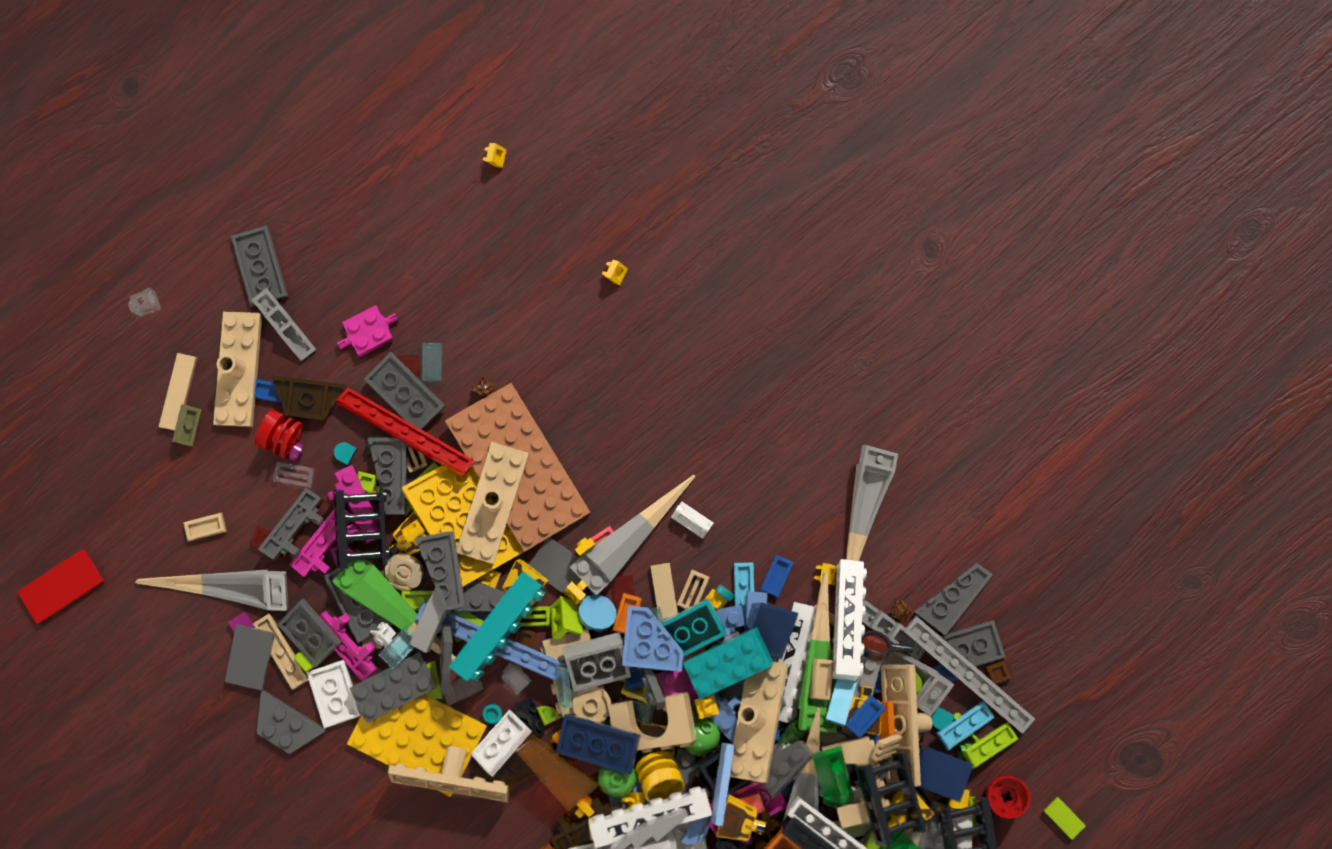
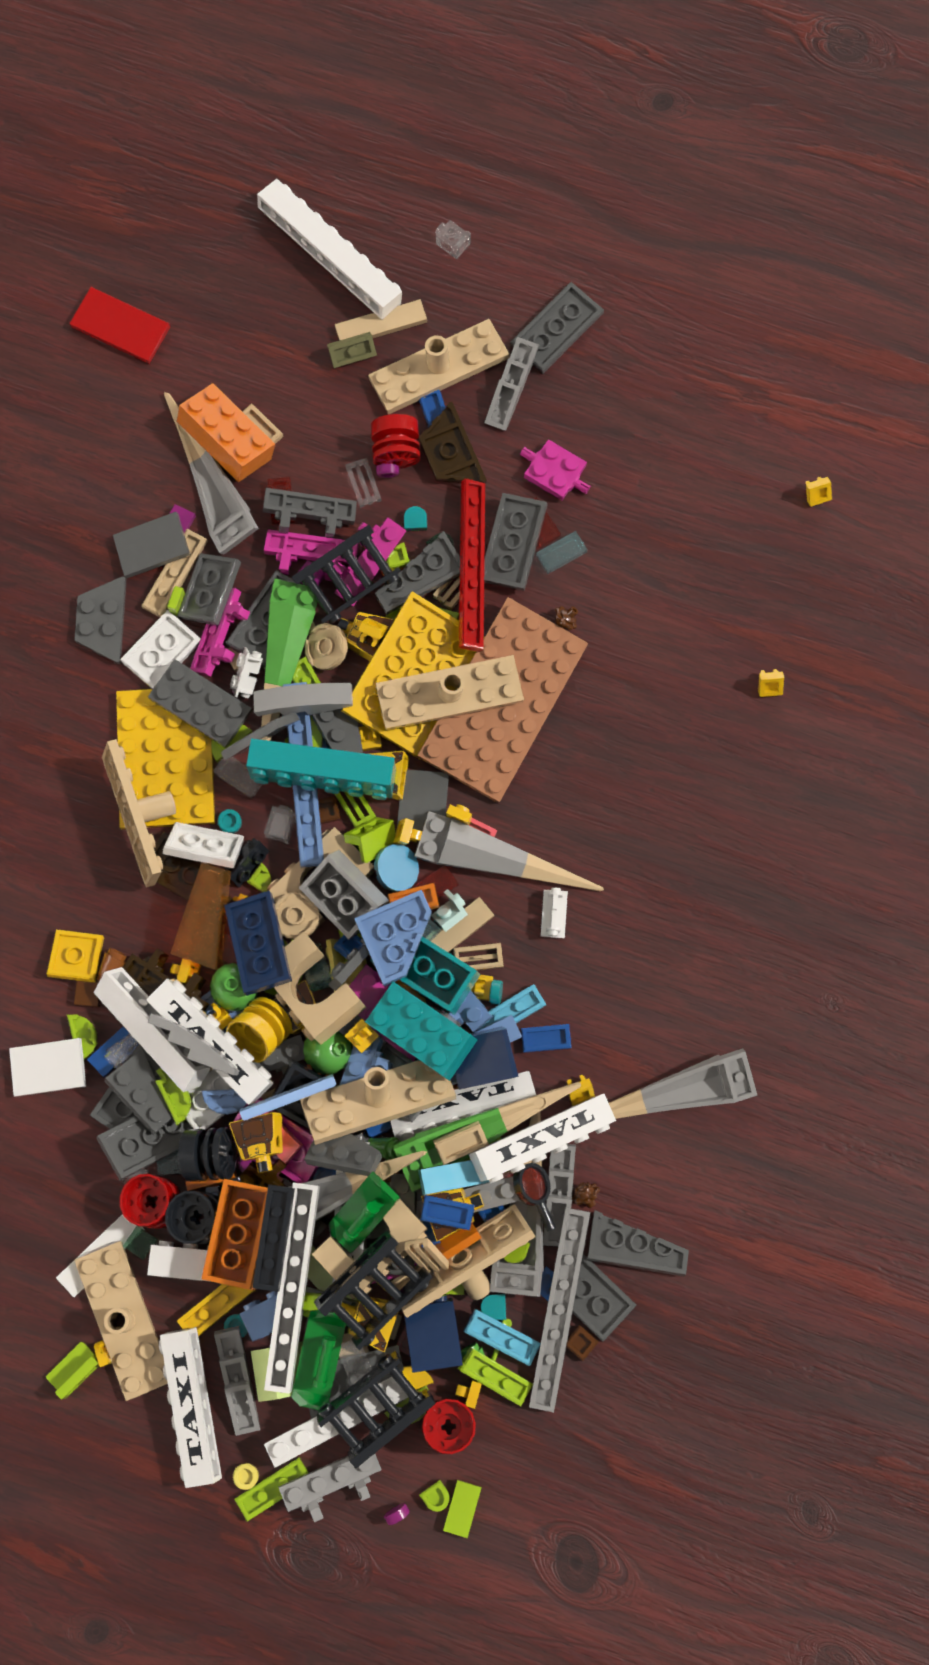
camera: 60 degrees right, 5 degrees down
clear light blue tile [378,626,414,669] -> none
dark grey wing [415,531,466,612] -> none
clear light blue tile [555,665,572,709] -> none
none -> orange brick [176,383,275,482]
none -> white brick [257,179,402,319]
none -> lime tile [419,1480,450,1512]
none -> light aqua bracket [431,889,468,932]
none -> yellow tile [455,1380,482,1409]

